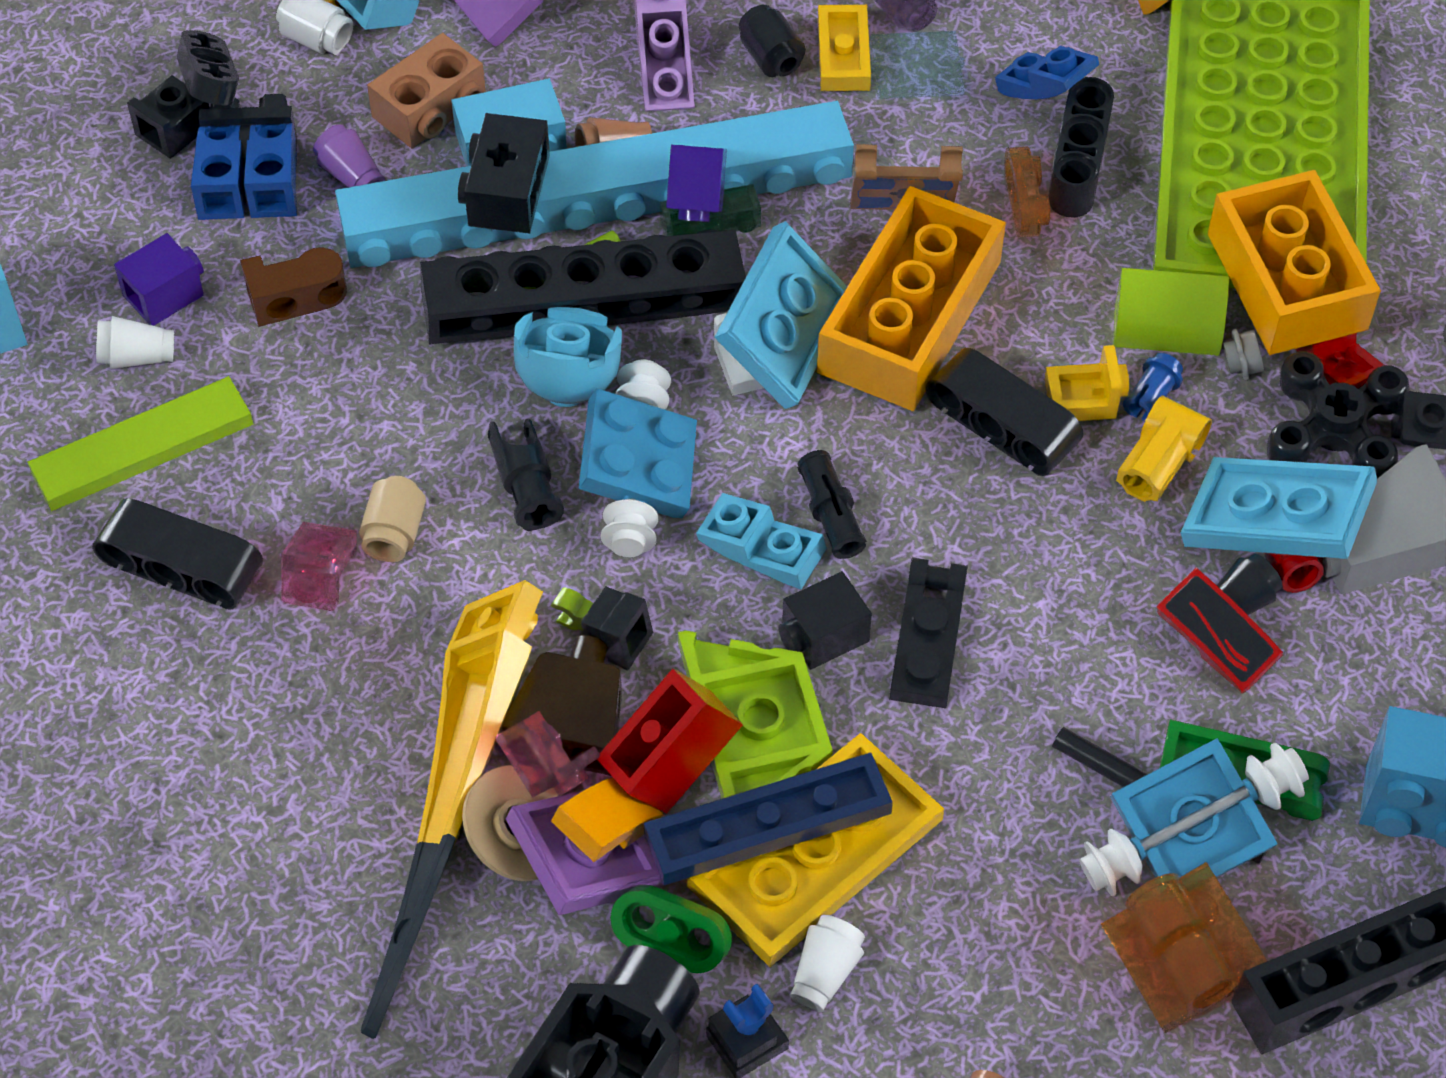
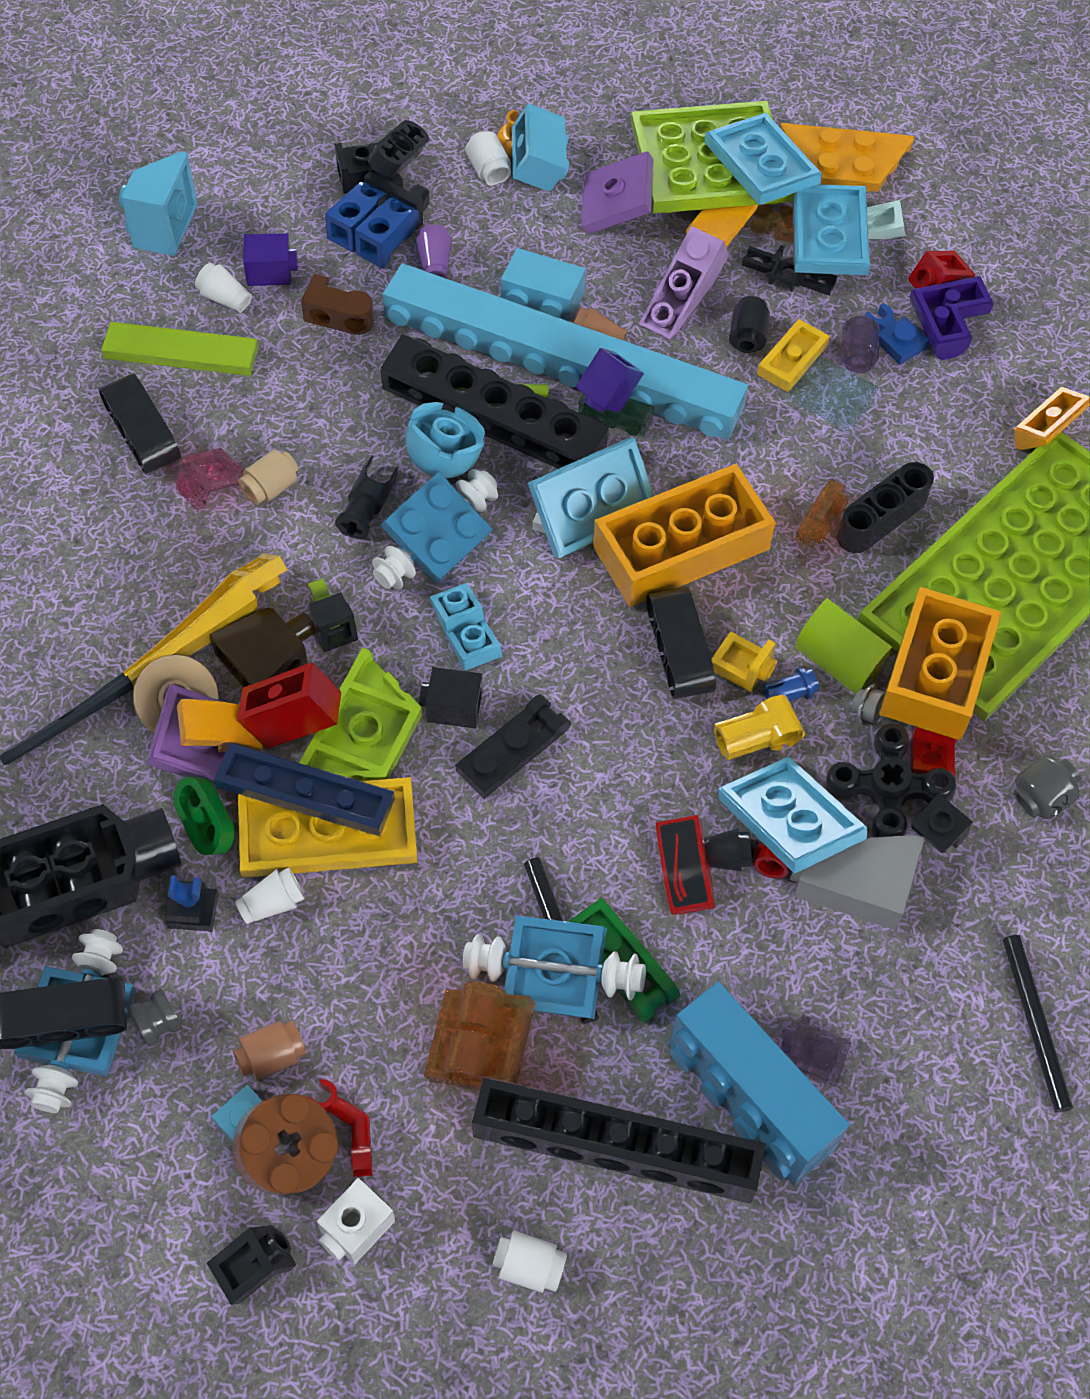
camera: 35 degrees right, 5 degrees up
nougat brick [367,32,486,149] -> none
black brick [458,113,550,234] -> none
clear pink bracket [495,711,601,797] -> none
black pin [797,450,867,559] -> none
medium nougat flag [850,144,963,210] -> none
blue slope [995,46,1099,100] -> none

